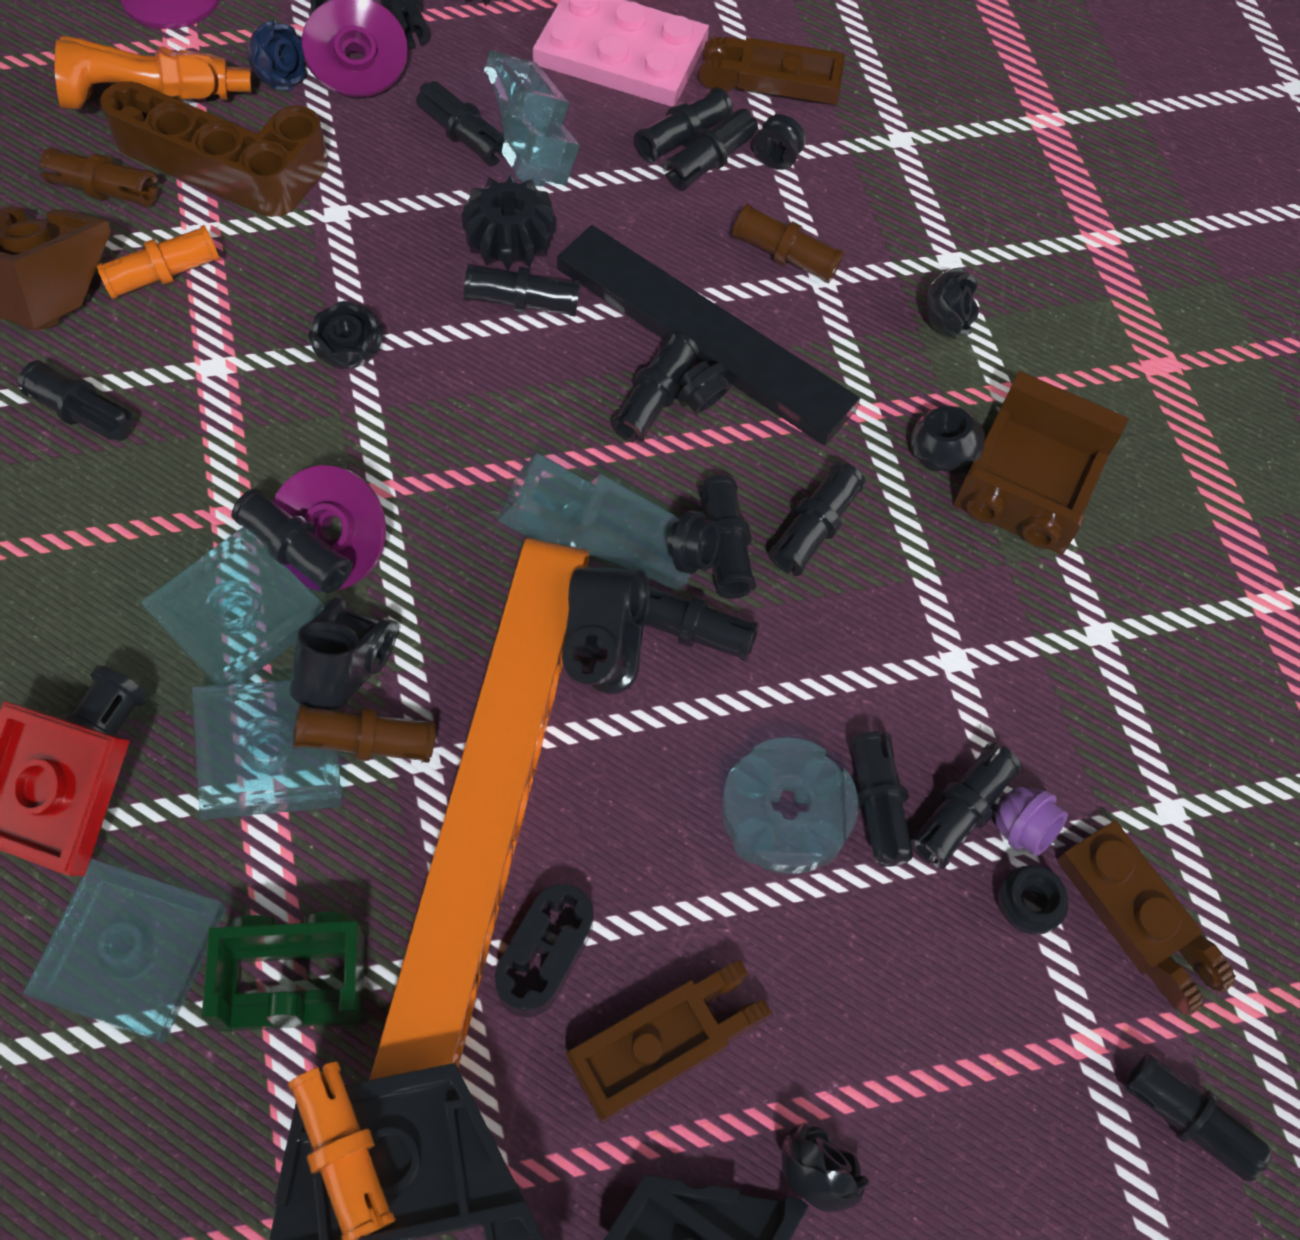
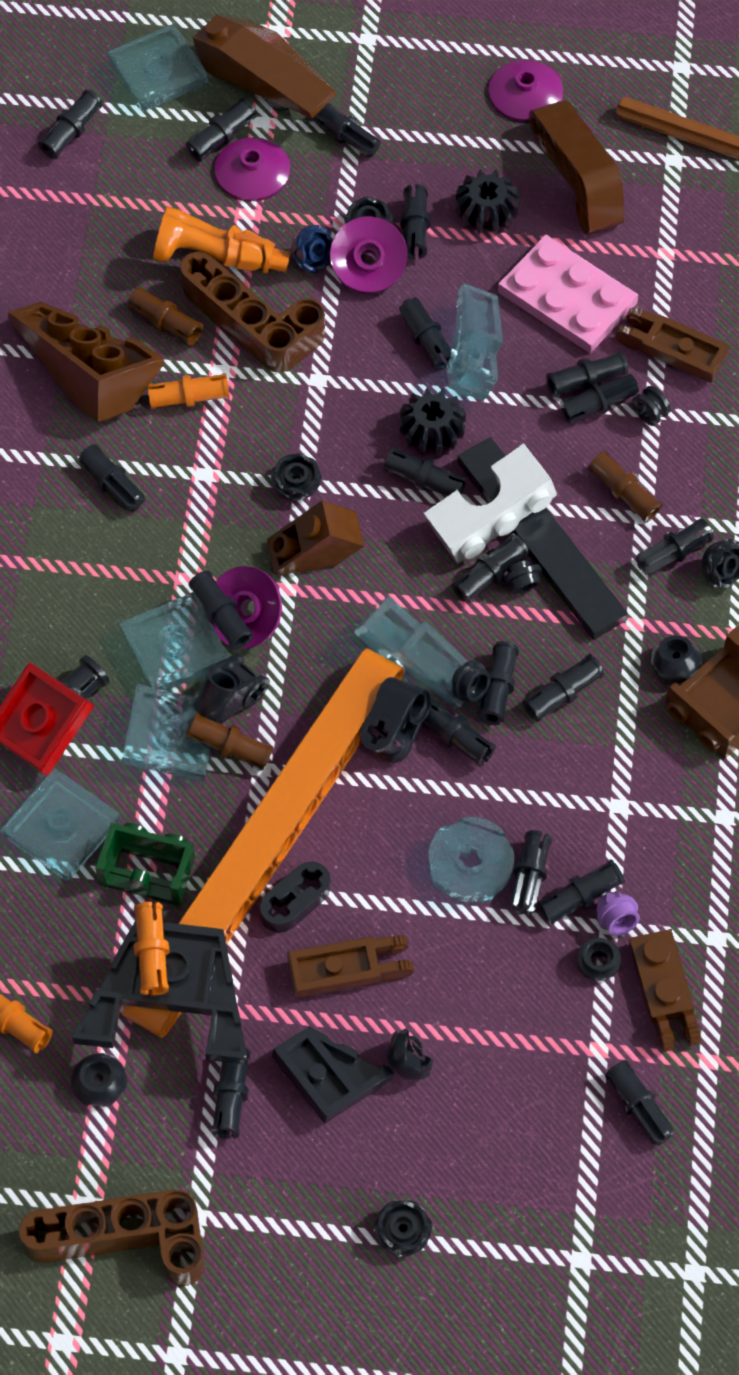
camera: 25 degrees right, 0 degrees up
none -> reddish brown slope [267,500,364,575]
none -> white arch [424,444,557,564]
none -> black axle [636,518,714,575]

